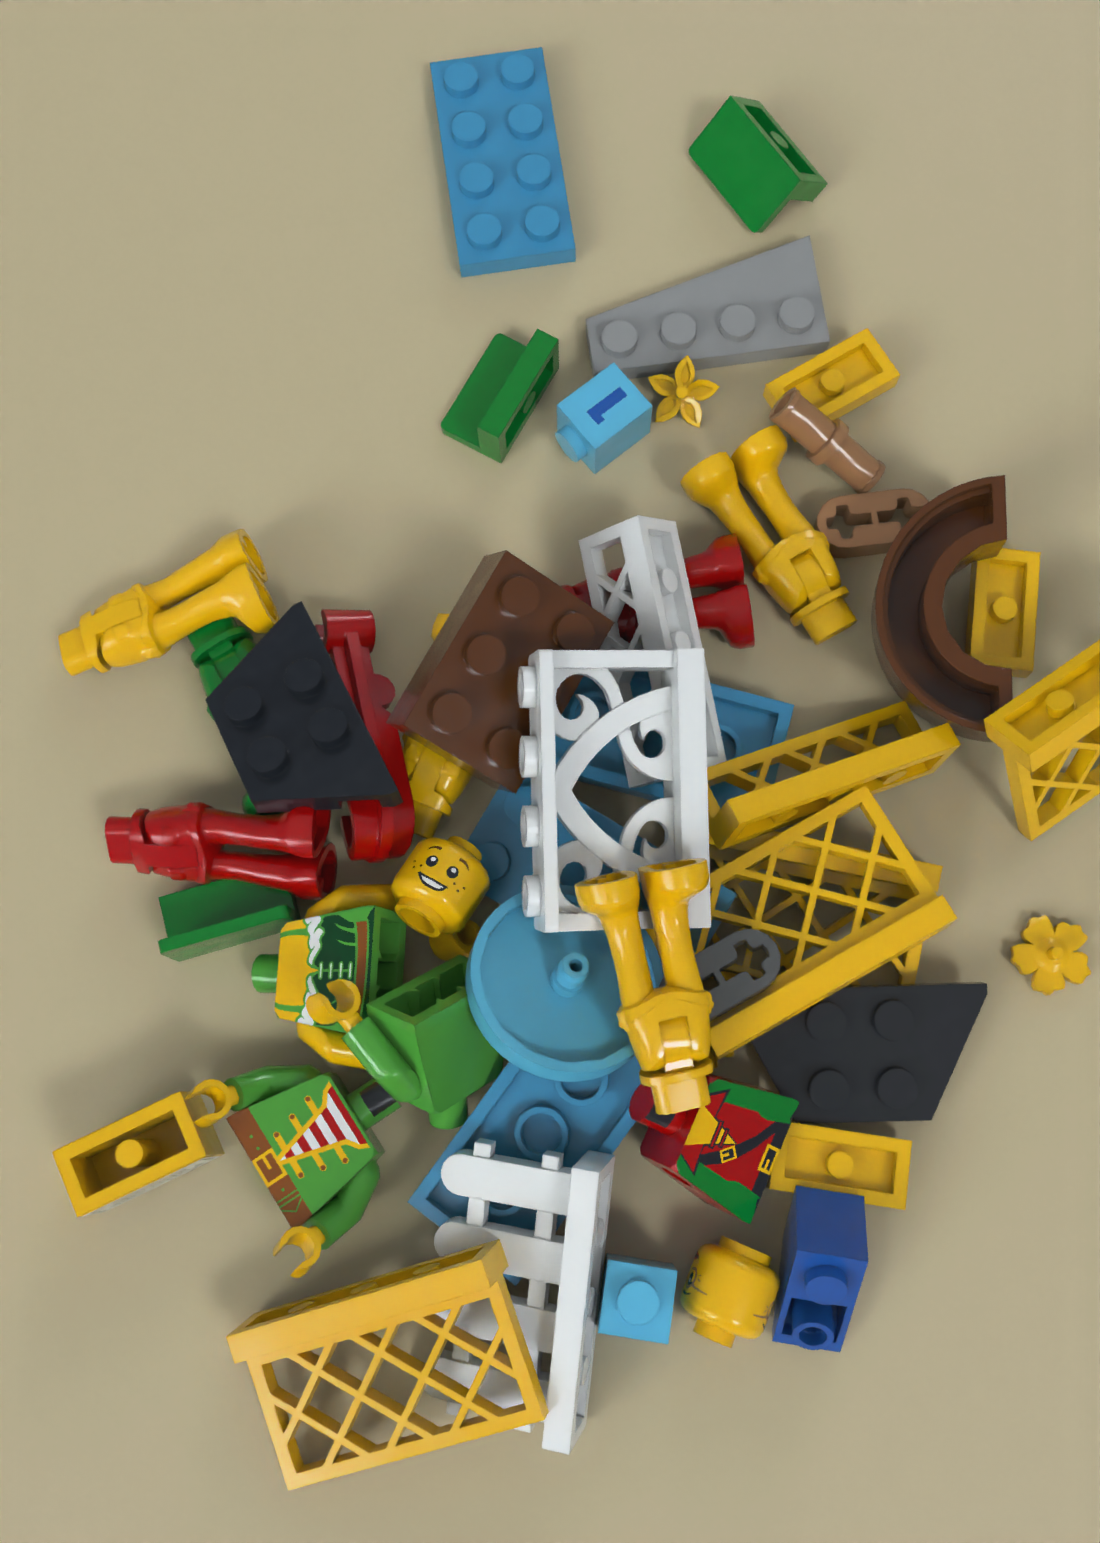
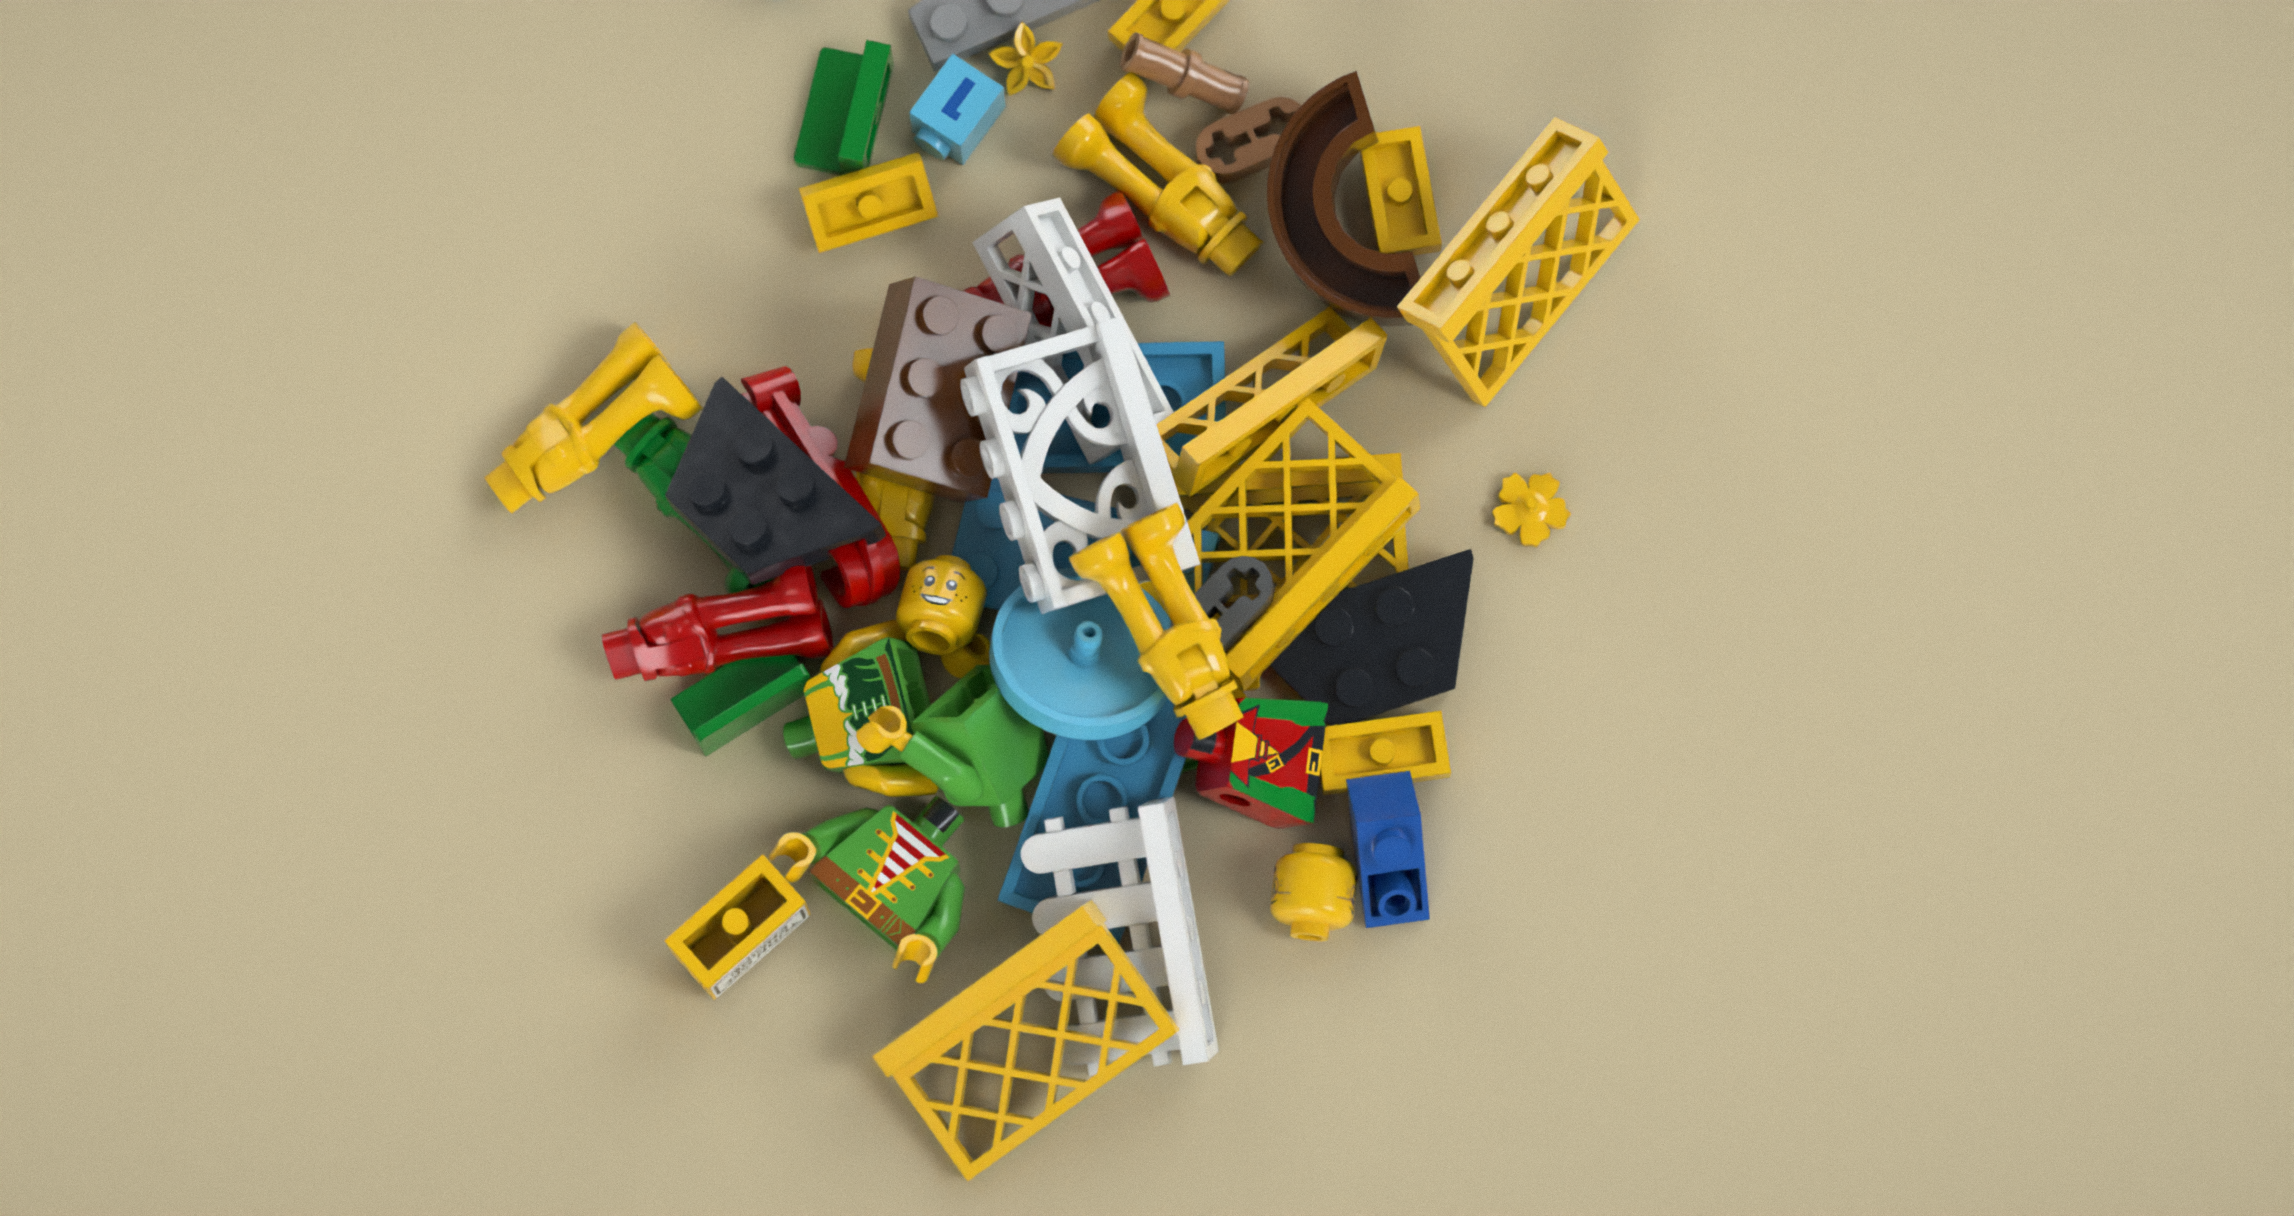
camera: 20 degrees left, 0 degrees up
medium azure brick [597,1253,678,1344] -> none
none -> yellow plate [799,152,939,253]

